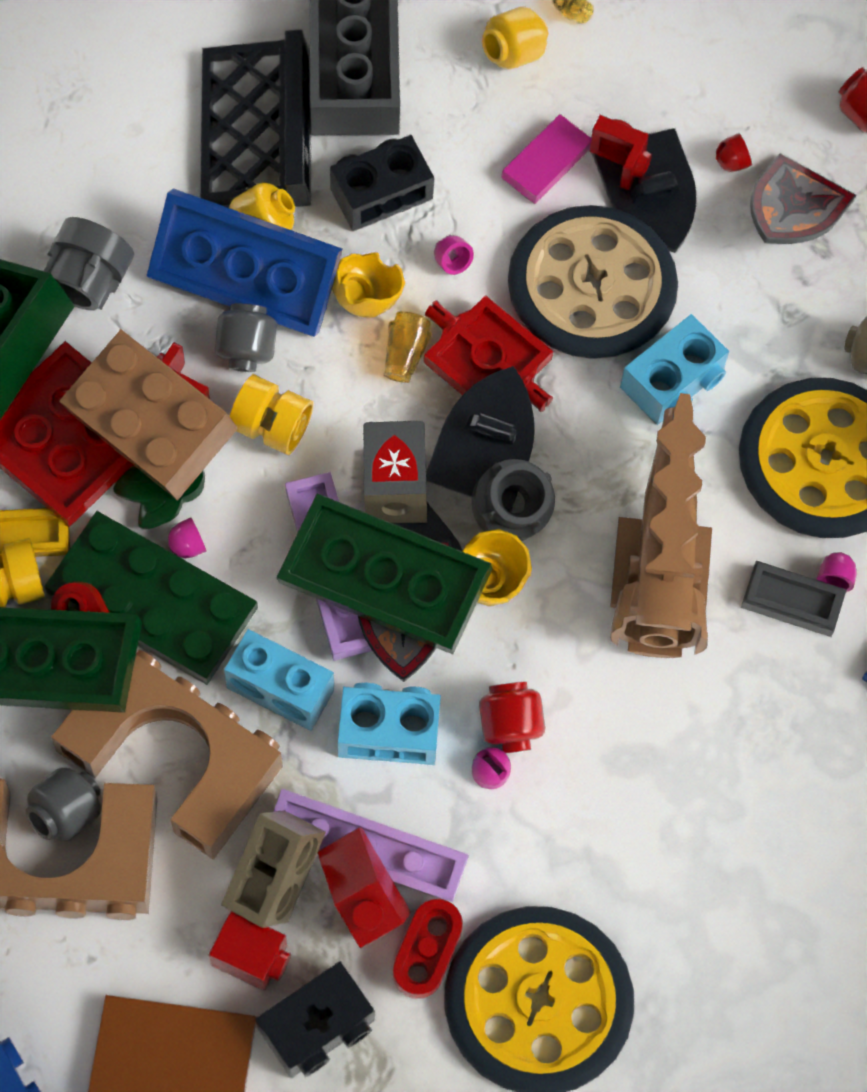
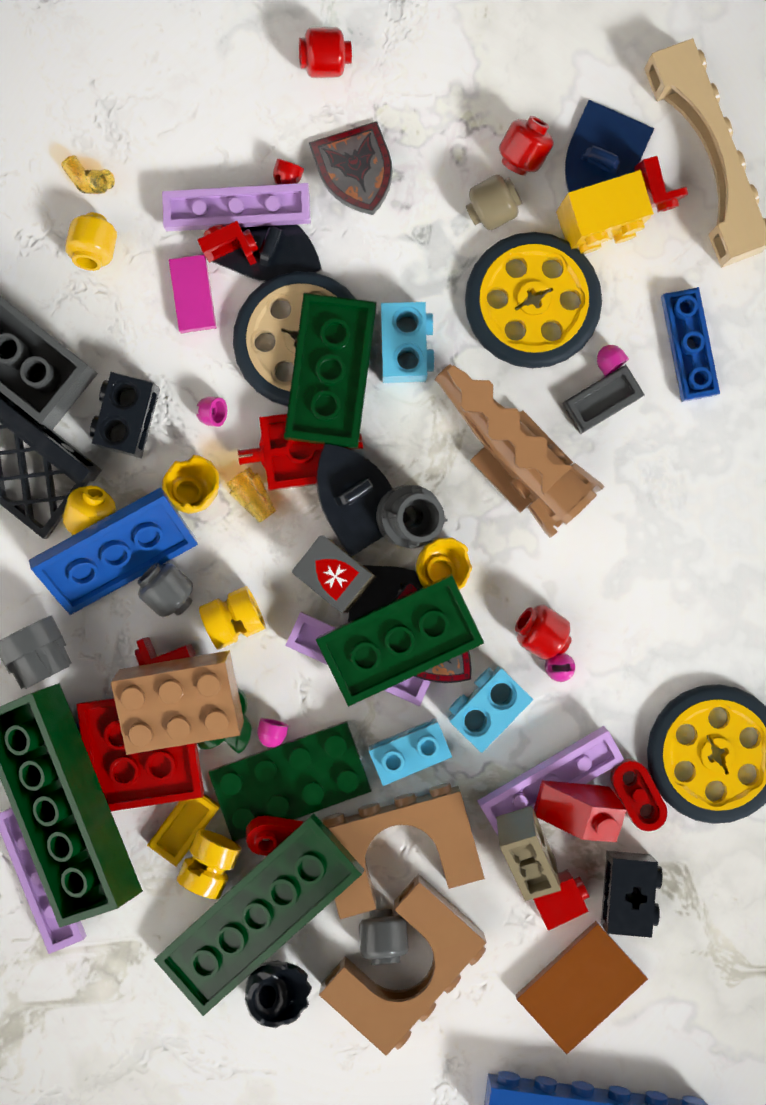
camera: 45 degrees left, 20 degrees up
none -> lavender plate [162,183,311,232]
none -> dark green tile [284,293,377,449]

